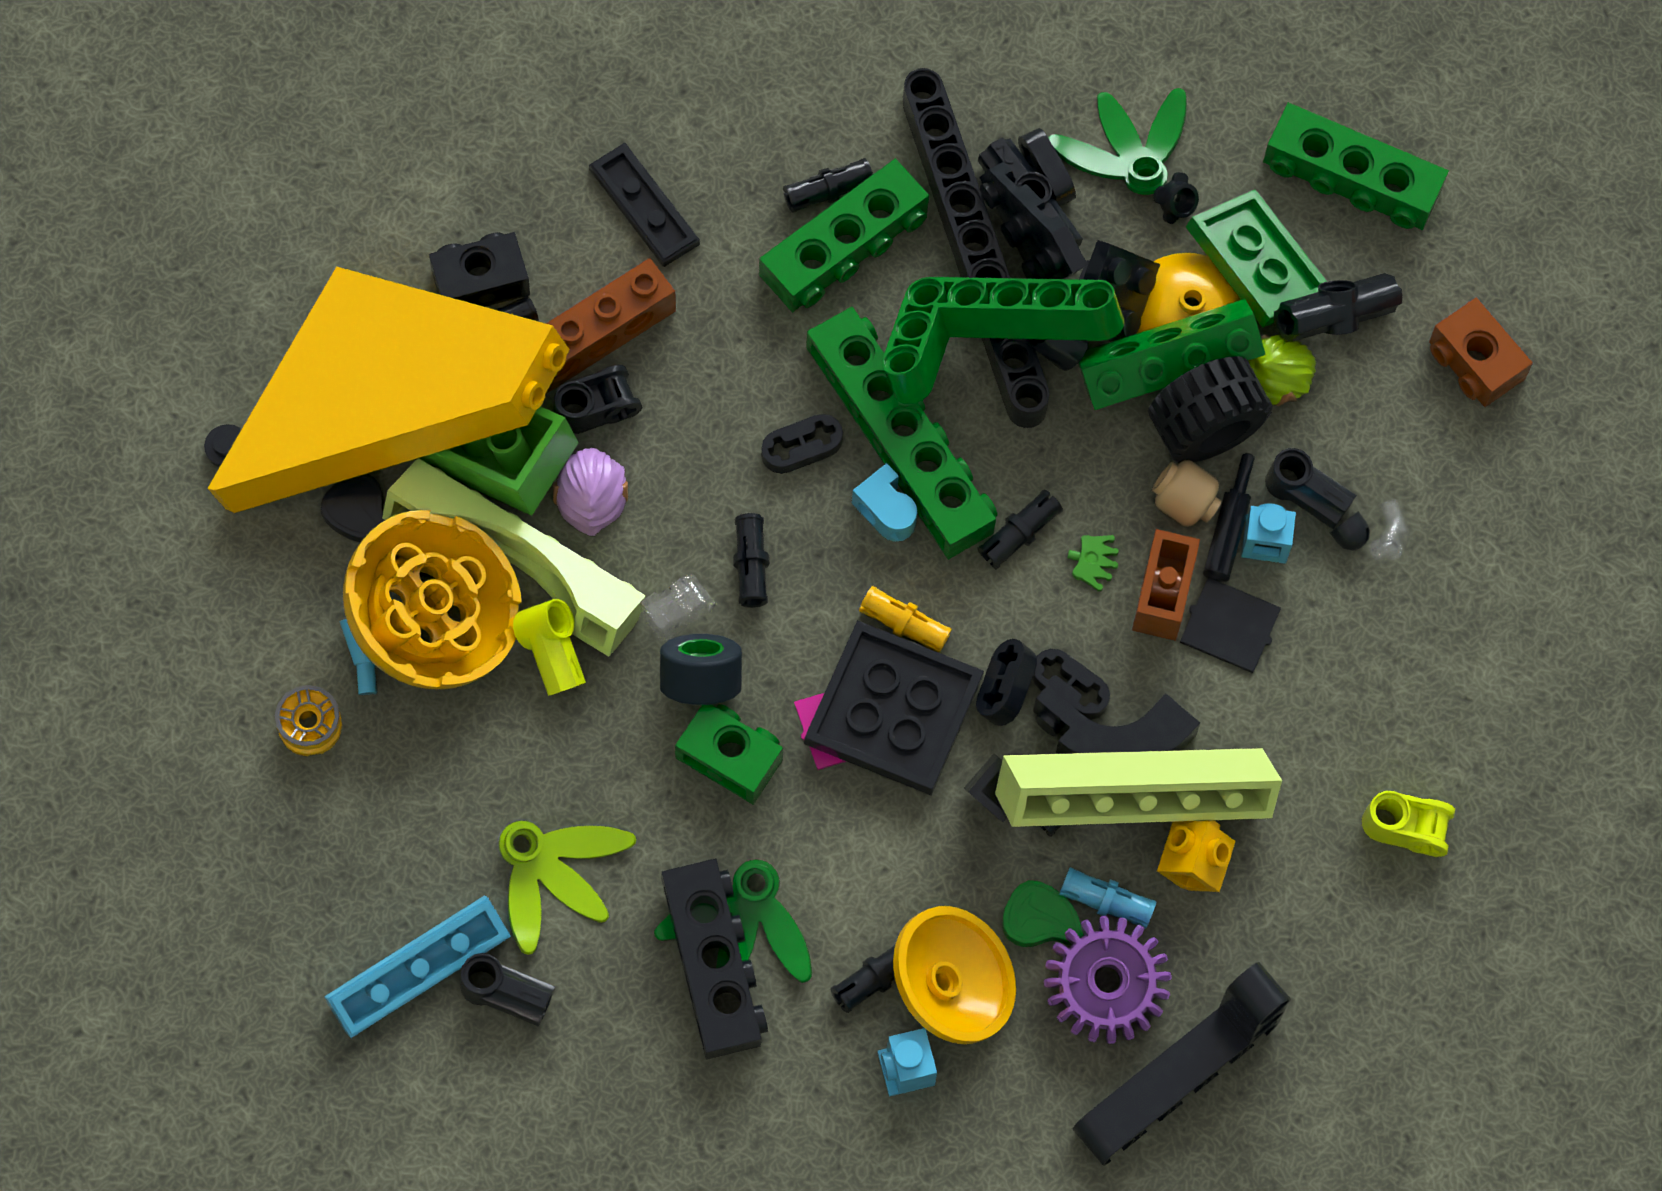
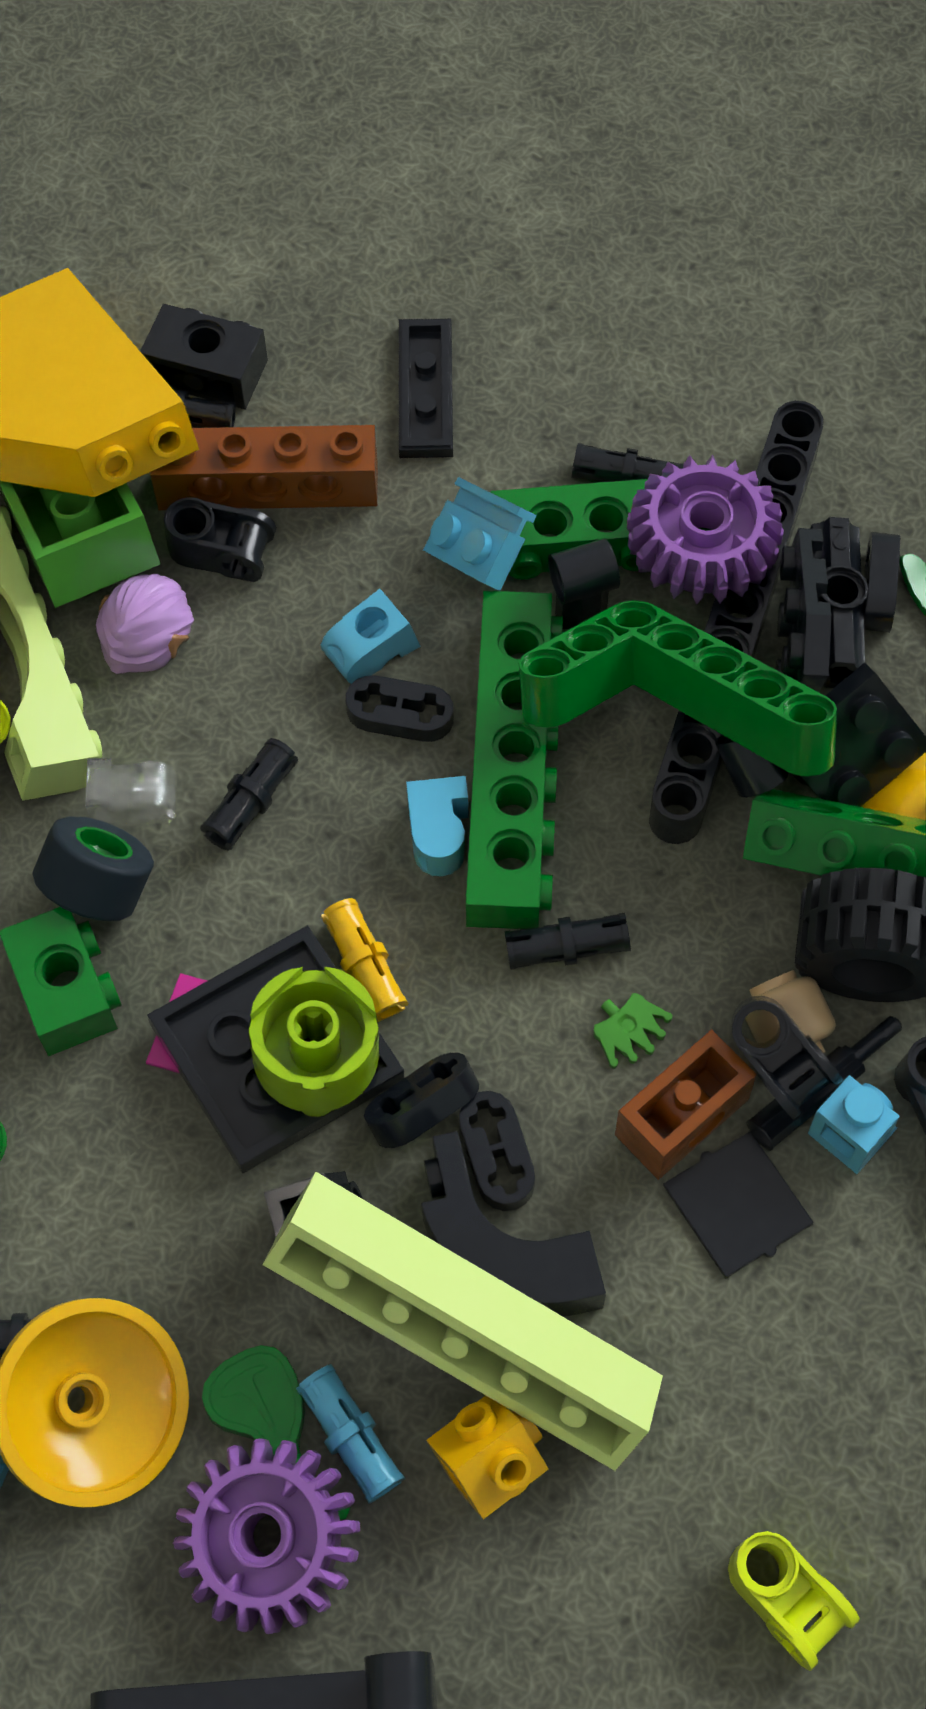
camera: 40 degrees right, 5 degrees down
none -> lime brick [249,967,379,1117]
none -> medium azure leg [321,589,421,684]
none -> medium azure plate [423,477,537,591]
none -> black piece [548,538,620,629]
none -> medium lavender gear [627,455,784,605]
none -> black piece [731,996,844,1119]

